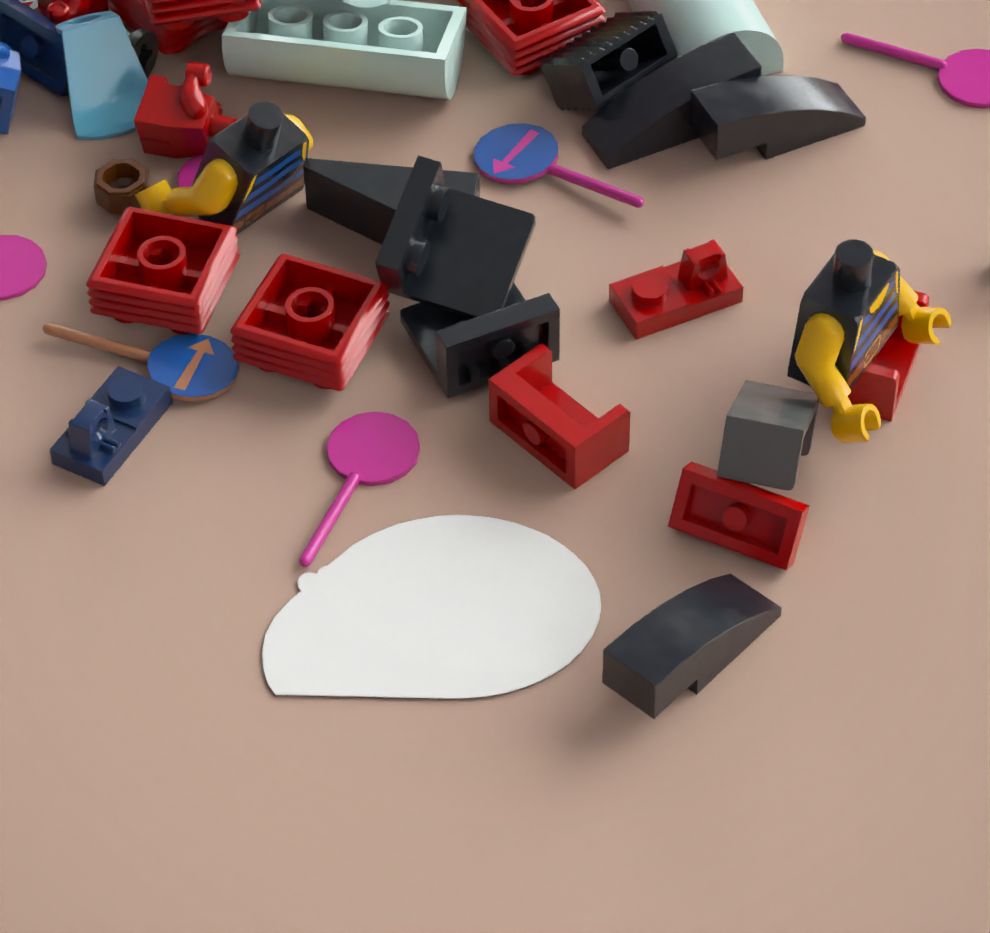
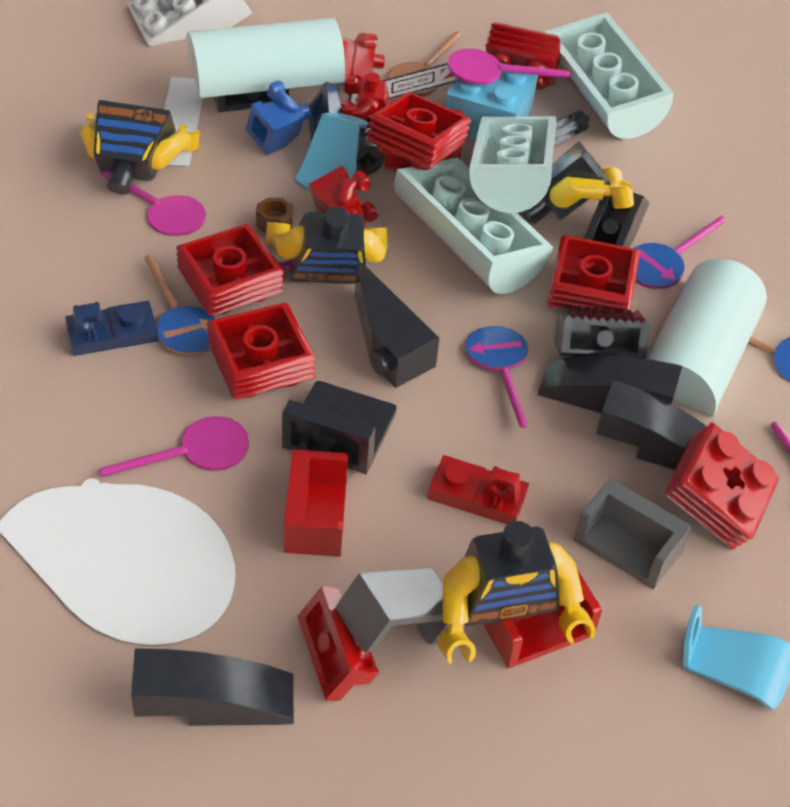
camera: 40 degrees right, 0 degrees up
black bracket [375,155,536,319] -> none
none -> dark grey panel [574,478,692,589]
none -> red brick [665,422,779,549]

